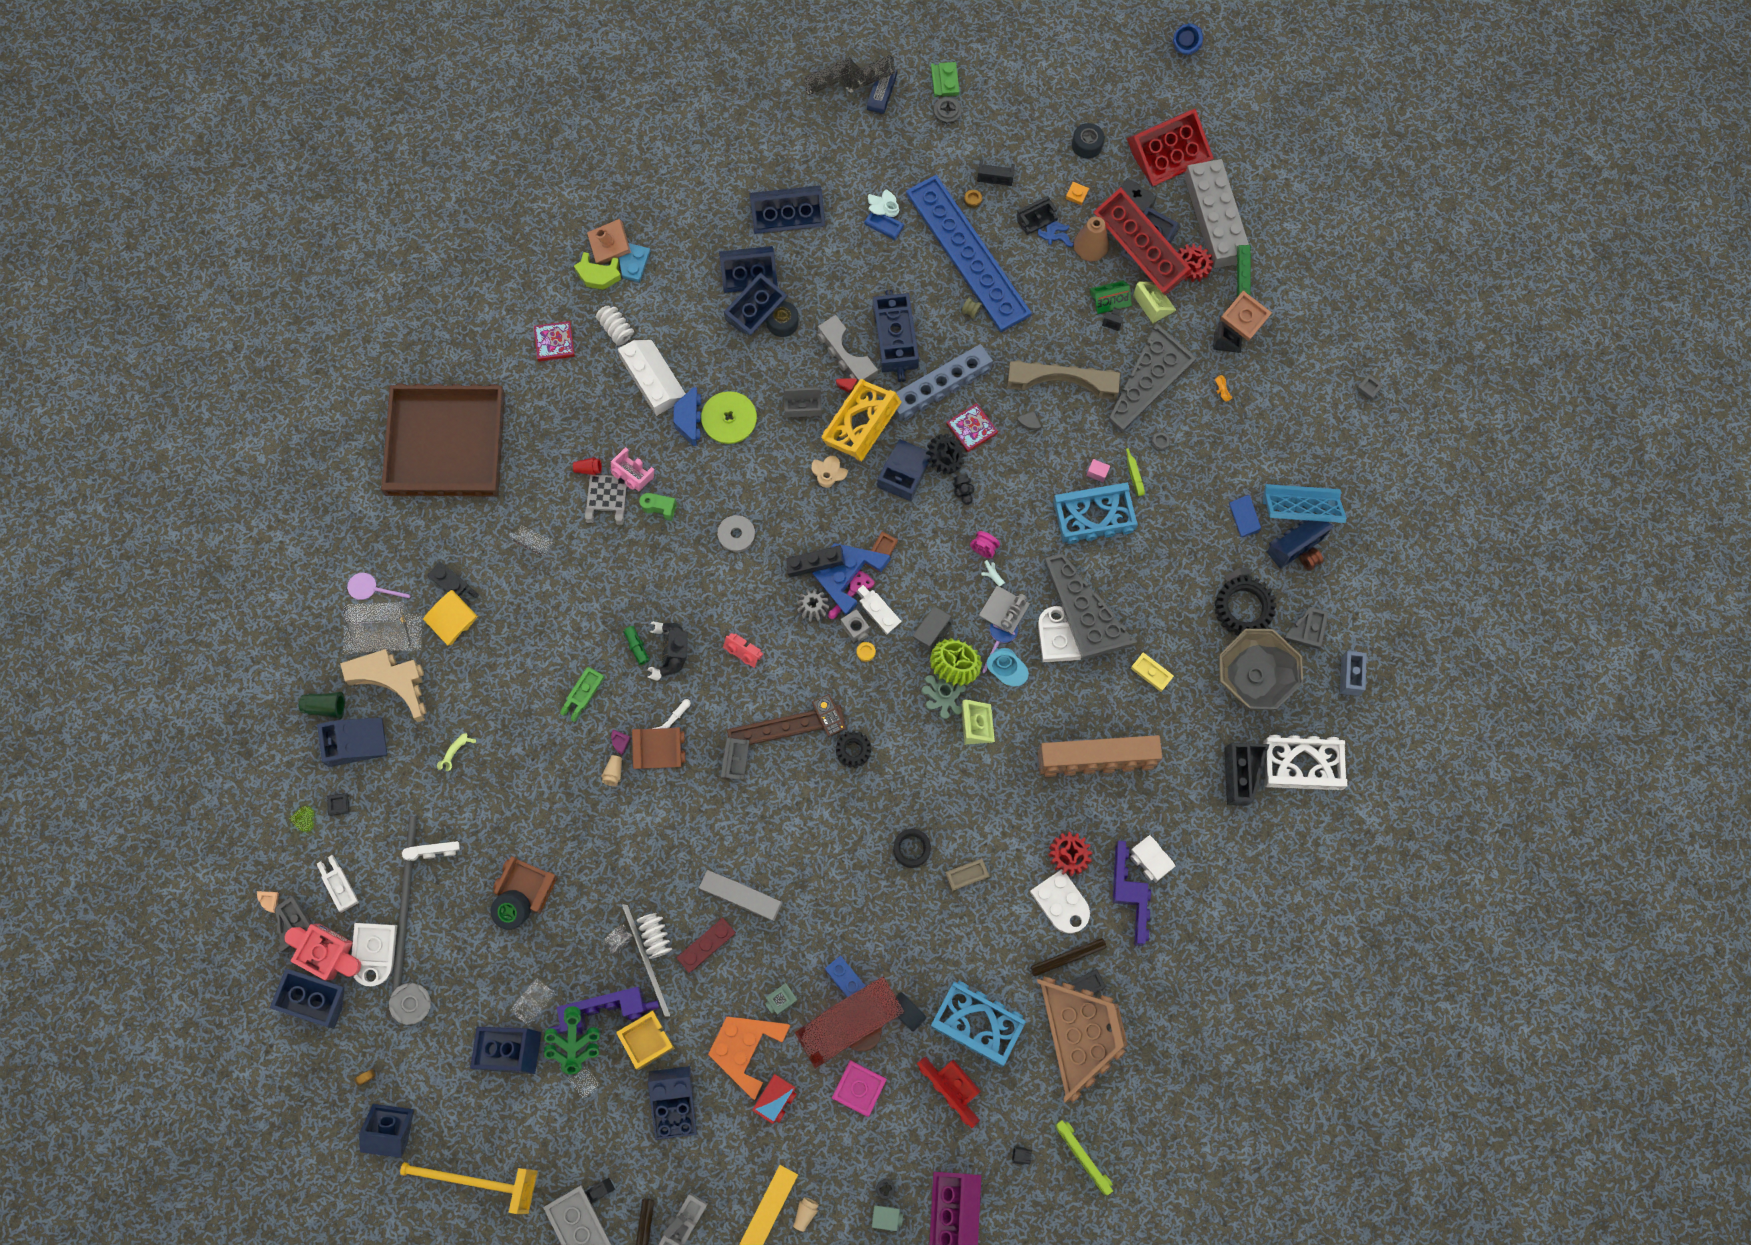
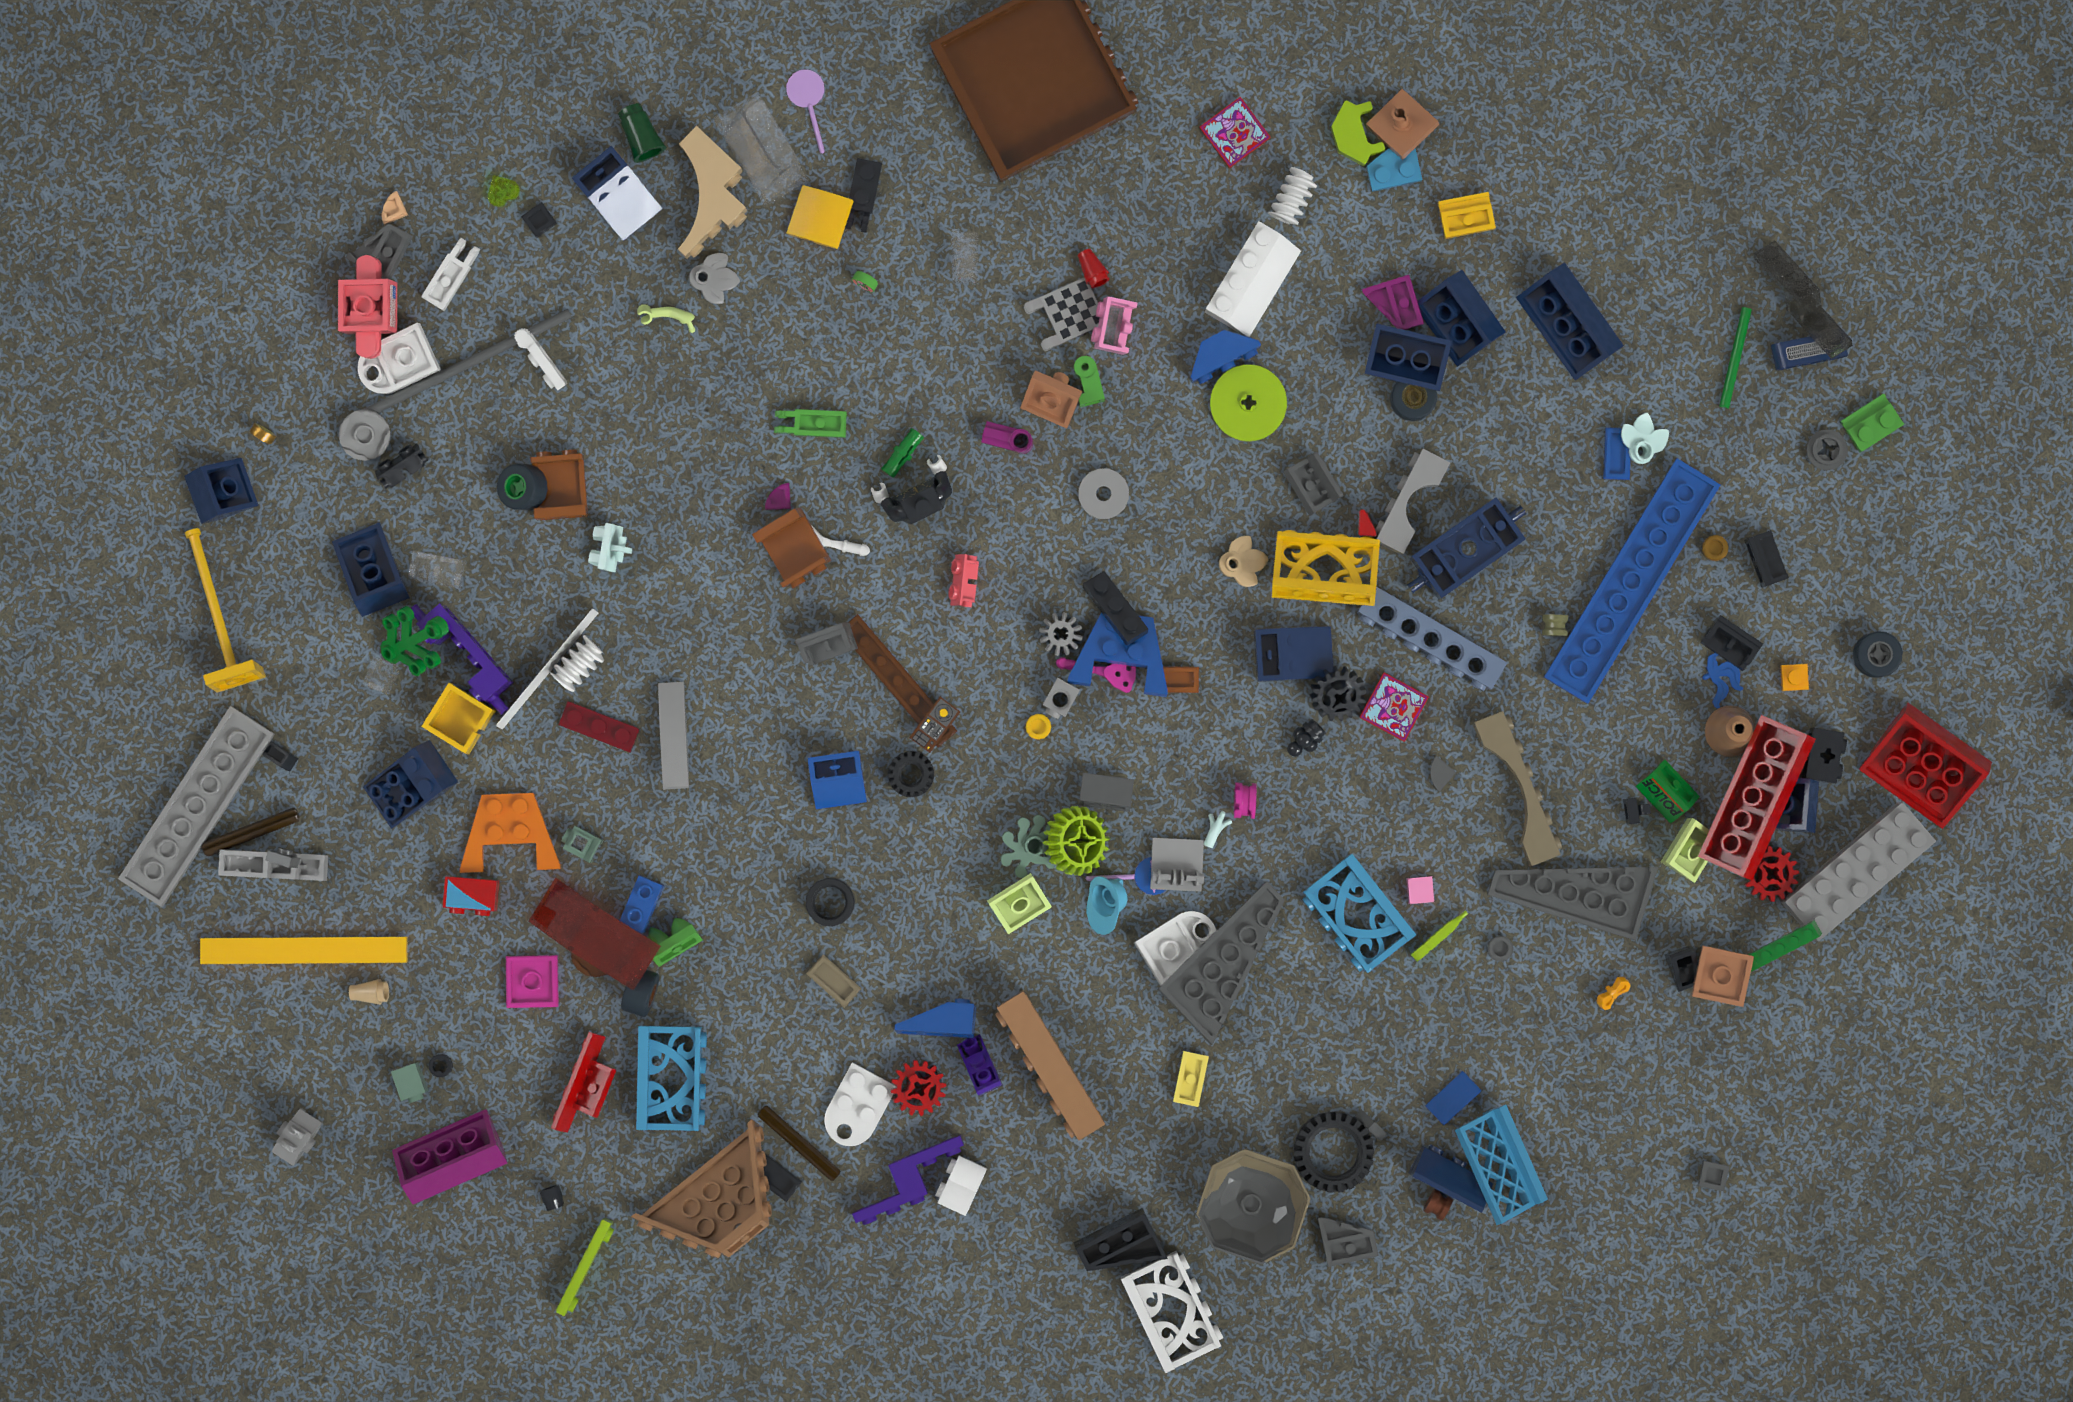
camera: 65 degrees right, 15 degrees up
dark blue slope [270,968,345,1029] -> none
tan cone [601,755,622,786] -> none
clear wheel [602,924,634,956] -> none
white hinge [856,585,902,635] -> none
sand blue brick [1340,651,1367,696] -> none
none -> black hinge [375,444,428,489]
none -> light aqua hips [588,523,632,572]
none -> bright green tile [648,918,703,967]
none -> light grey plate [689,253,740,304]
none -> blue slope [808,751,867,809]
none -> bright green tile [851,271,878,292]
none -> blue slope [895,999,976,1038]
none -> dark purple slope [957,1034,1003,1096]
none -> magenta piece [981,421,1034,454]
none -> nougat tile [1020,370,1082,429]
none -> magenta wing [1362,275,1424,330]
none -> yellow plate [1438,192,1496,239]
none -> green bar [1719,307,1752,409]

